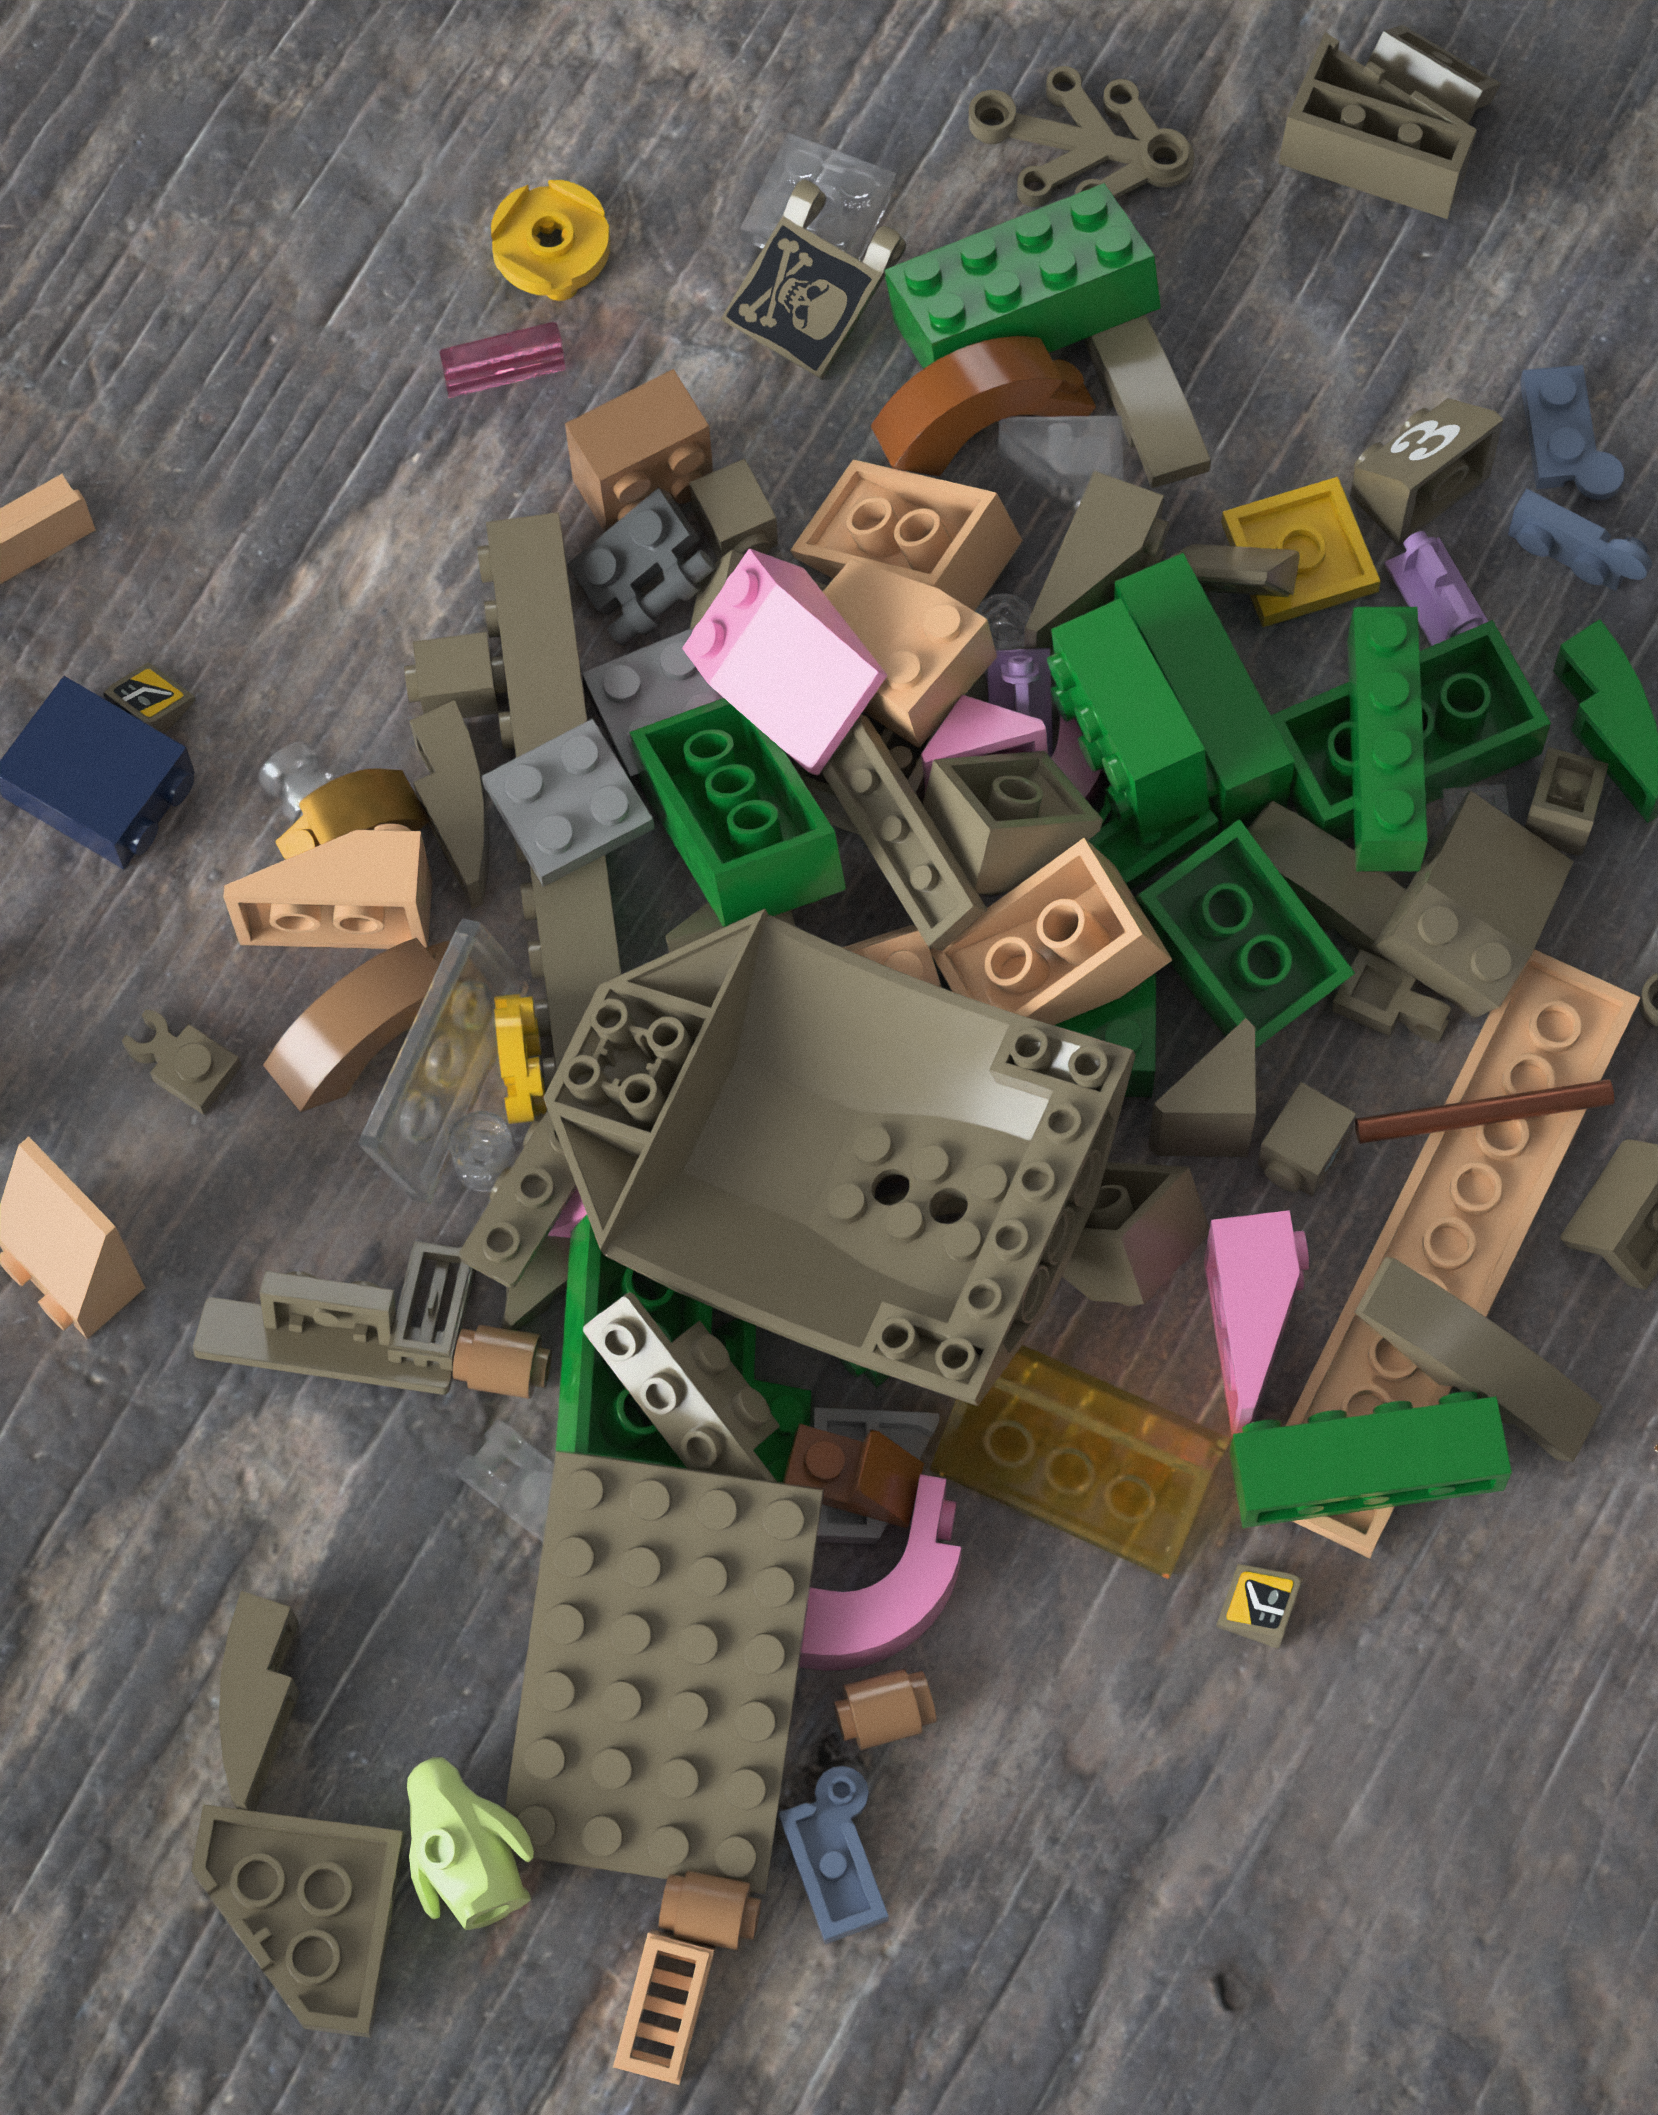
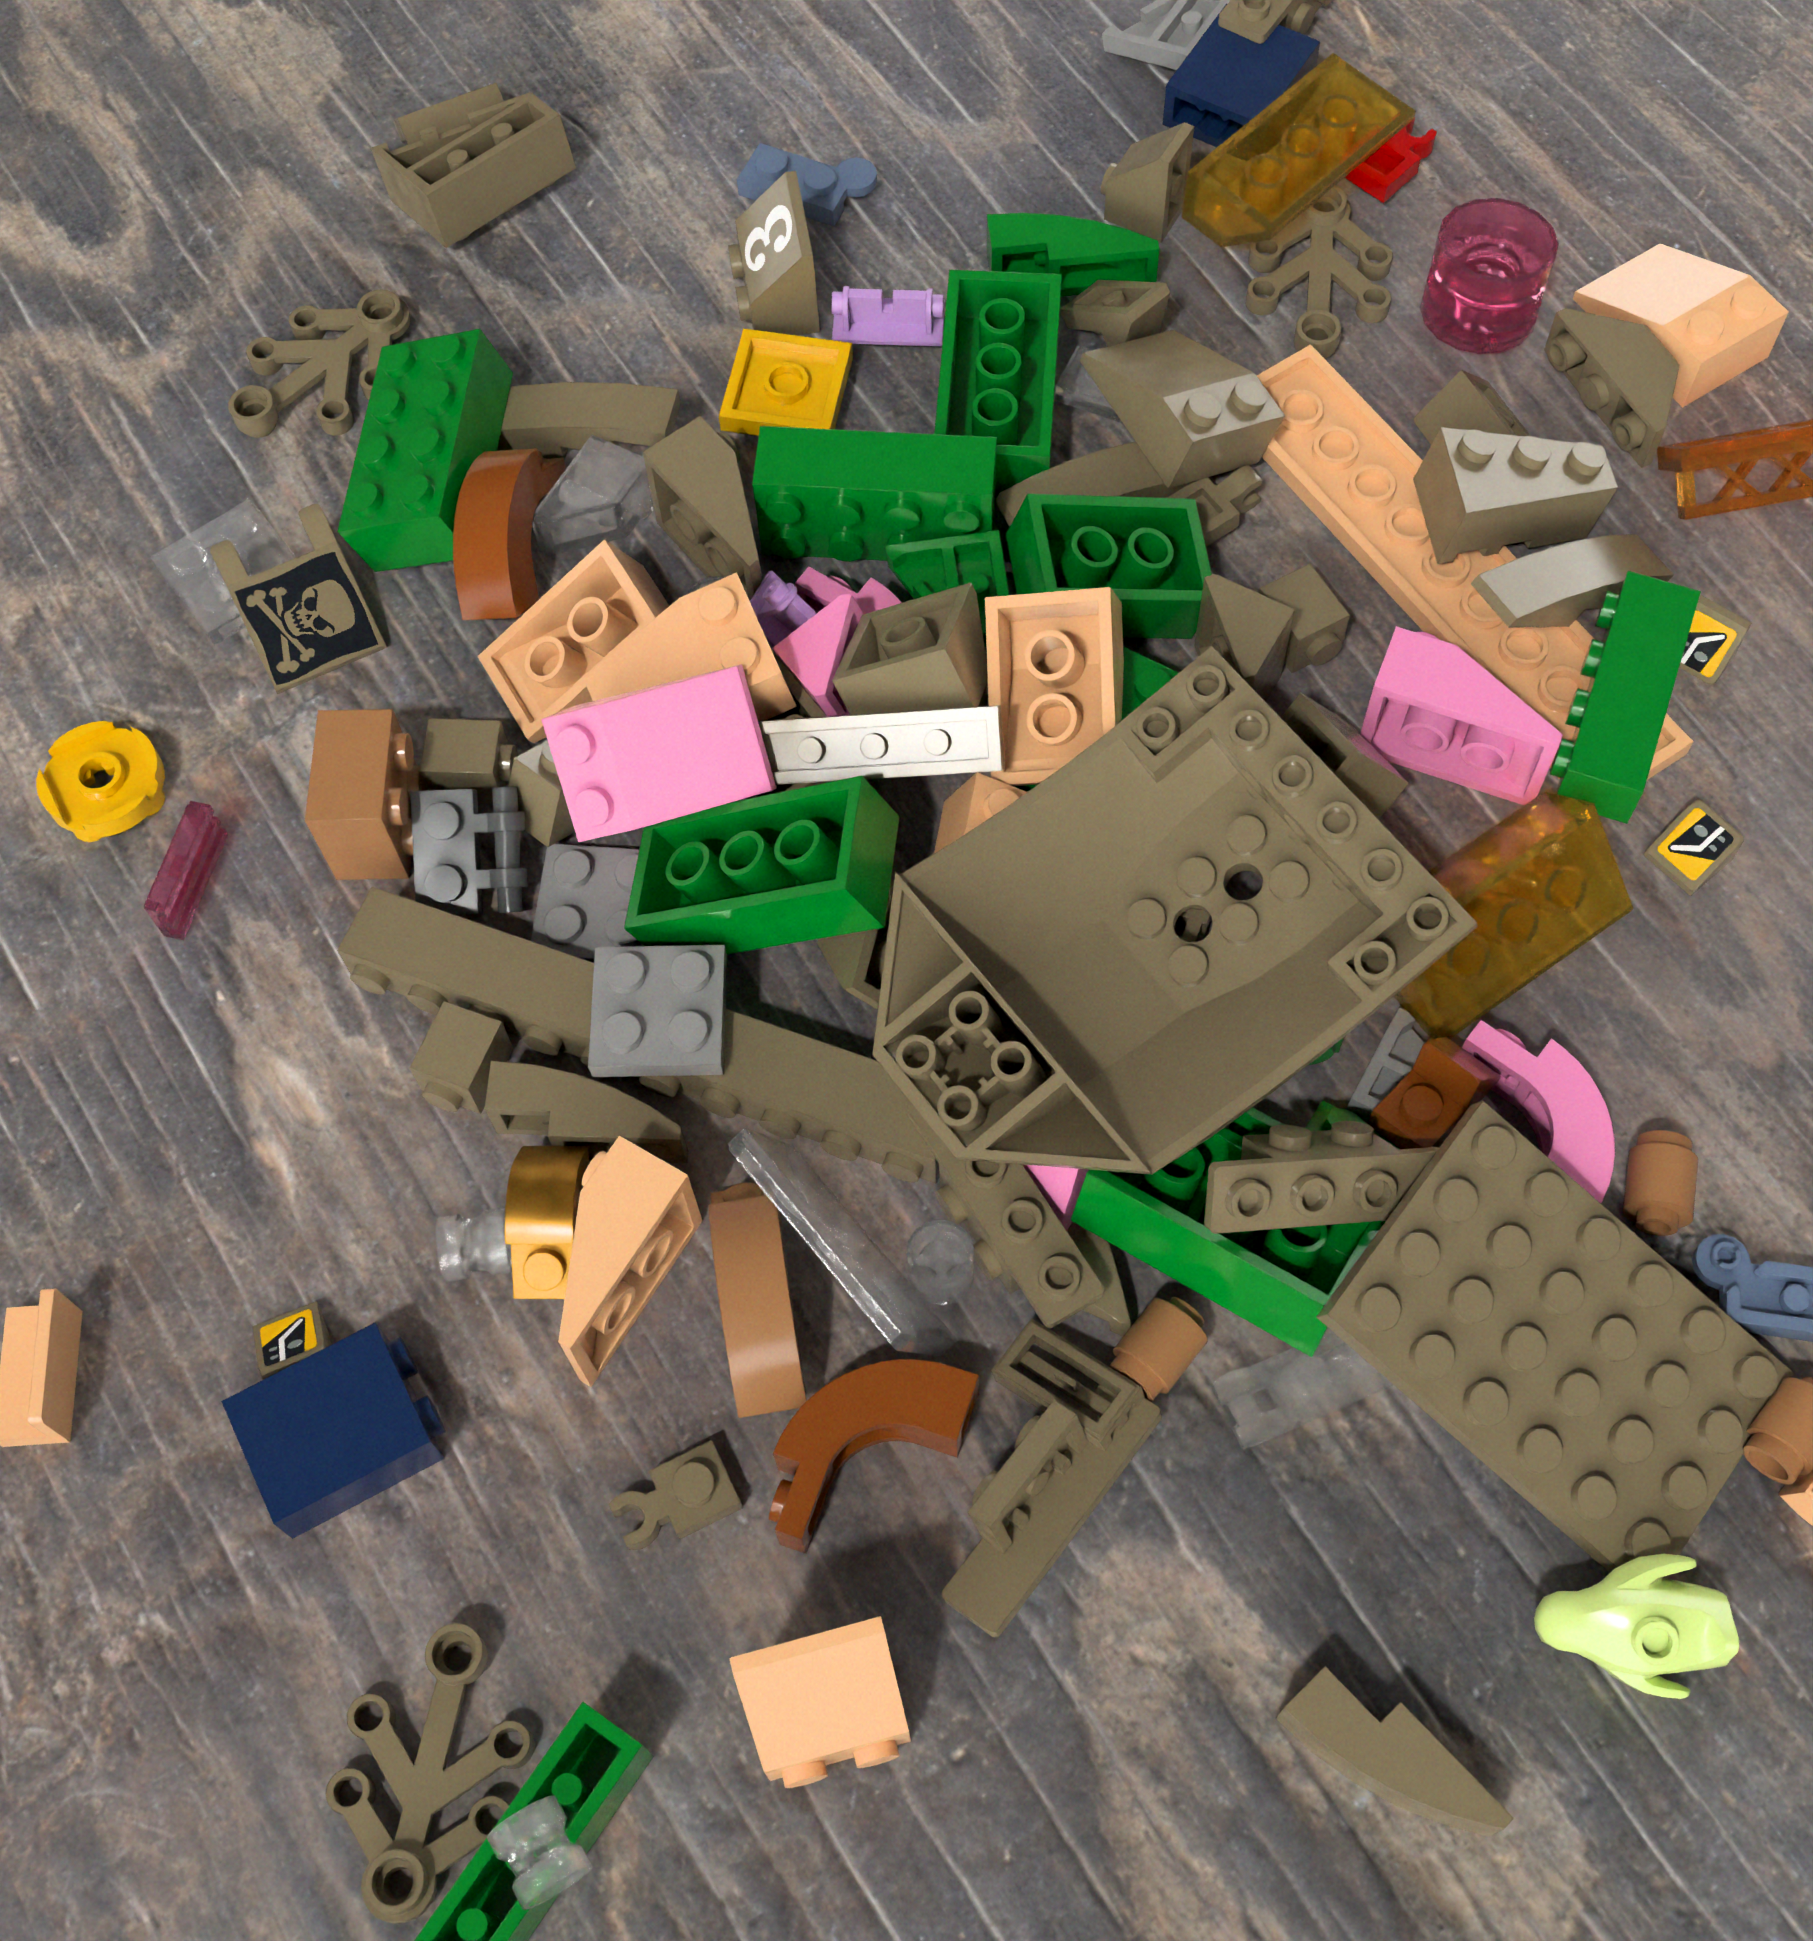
camera: 60 degrees left, 5 degrees down
dark tan plate [191,1804,405,2038] -> none
yellow plate [494,994,548,1124] -> none
green brick [1047,598,1209,839] -> none
dark tan slope [1166,544,1300,597] -> none
green brick [1347,607,1428,872] -> none
copper bar [1355,1079,1614,1144] -> none
sand blue hinge [1508,488,1652,591] -> none
none -> dark orange arch [769,1359,979,1554]
none -> dark tan wedge [1413,427,1618,564]
none -> slope [1679,595,1752,685]

